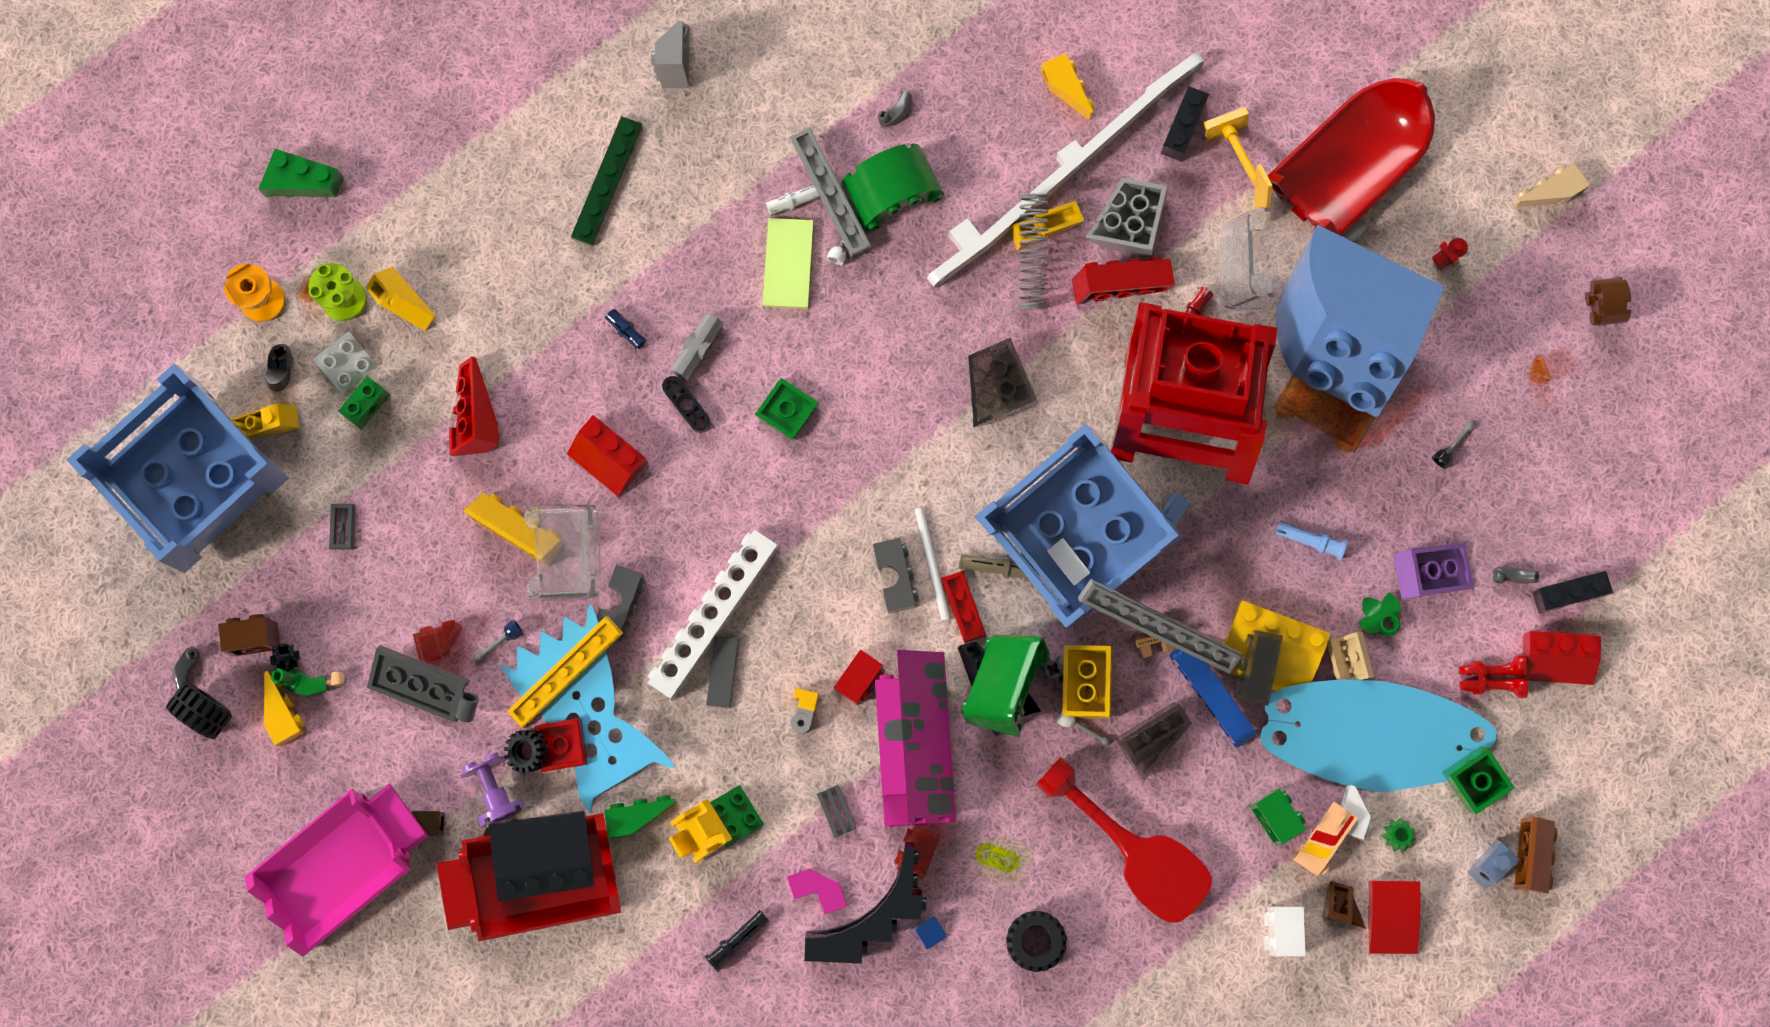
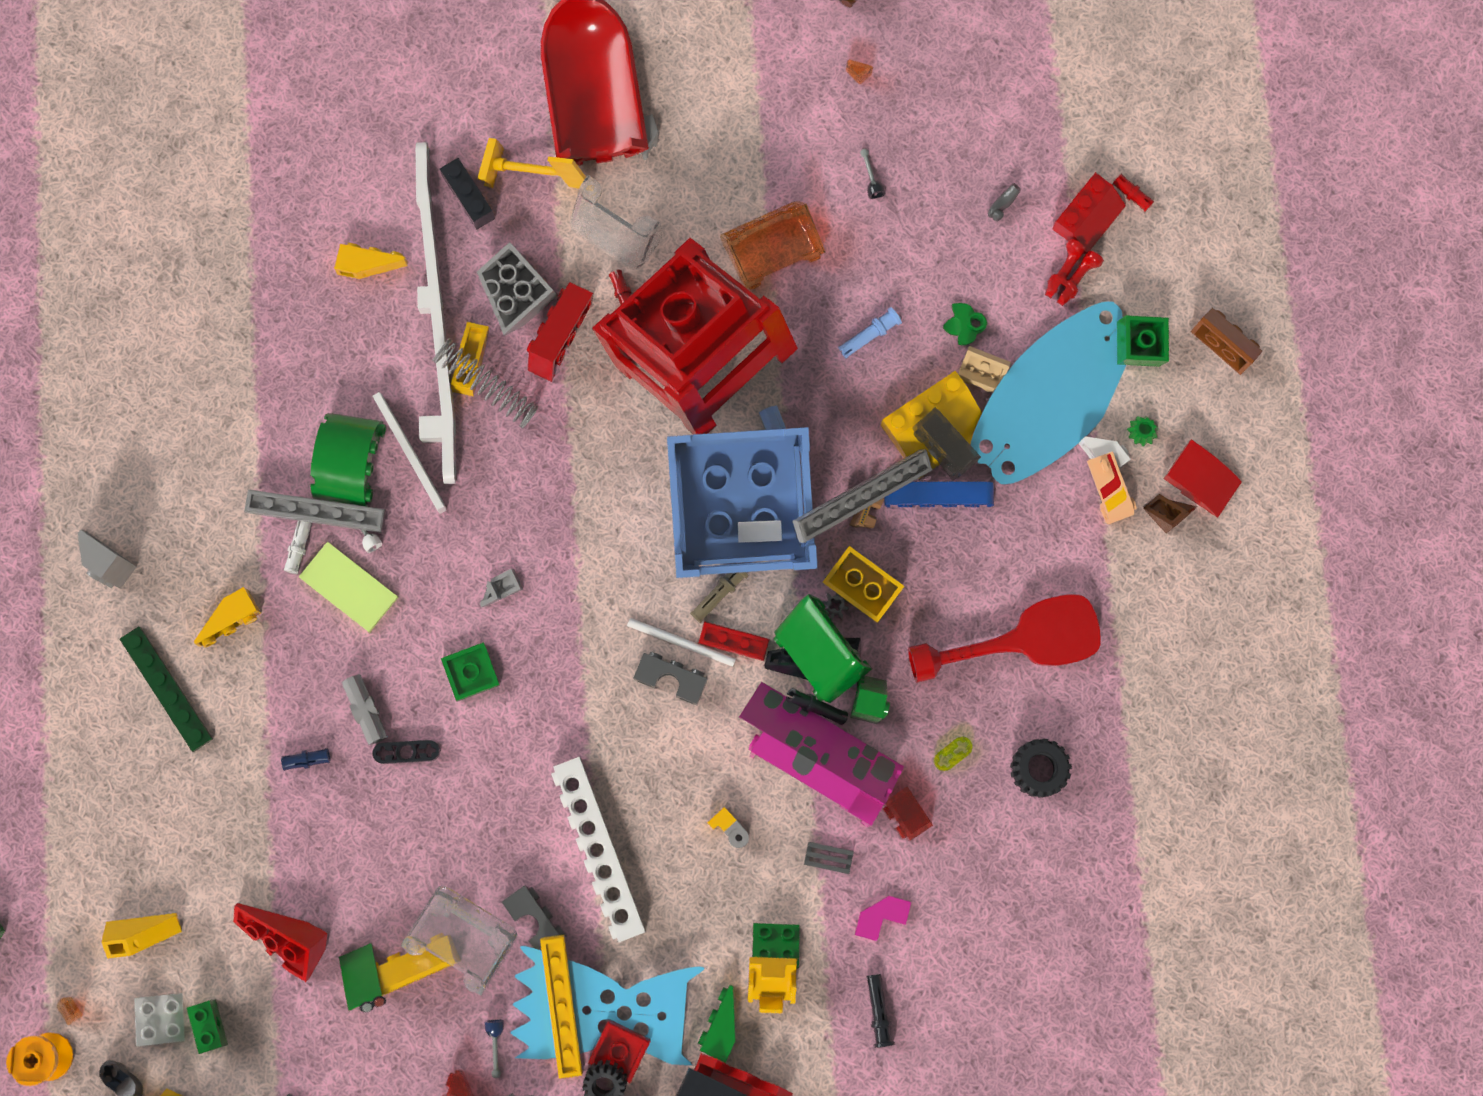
camera: 65 degrees left, 0 degrees up
lime piece [308,263,367,322] -> none
red slope [567,415,648,497] -> none
dark grey tile [706,636,739,708] -> none
black arch [804,842,927,964] -> none
red brick [833,649,884,705] -> none
dark grey arm [878,92,912,127] -> none
blue slope [915,916,947,949] -> none
clear smoke wedge [968,337,1039,428] -> none
hinge [1057,713,1110,746] -> none
clear smoke wedge [1115,702,1192,781] -> none
green brick [1249,788,1306,846] -> none
white brick [1263,907,1305,956] -> none
medium blue slope [1276,225,1444,418] -> none
medium lavender slope [1393,543,1474,600] -> none
red hips [1432,238,1468,270] -> none
sand blue torso [1467,839,1519,888] -> none
black arch [1532,571,1613,614] -> none
none -> yellow slope [194,587,261,648]
none -> green piece [339,943,386,1012]
none -> white tile [373,392,447,514]
none -> light grey slope [480,569,523,607]
none -> black pin [786,688,848,725]
none -> green wedge [850,676,890,724]
none -> red pin [1112,173,1155,212]

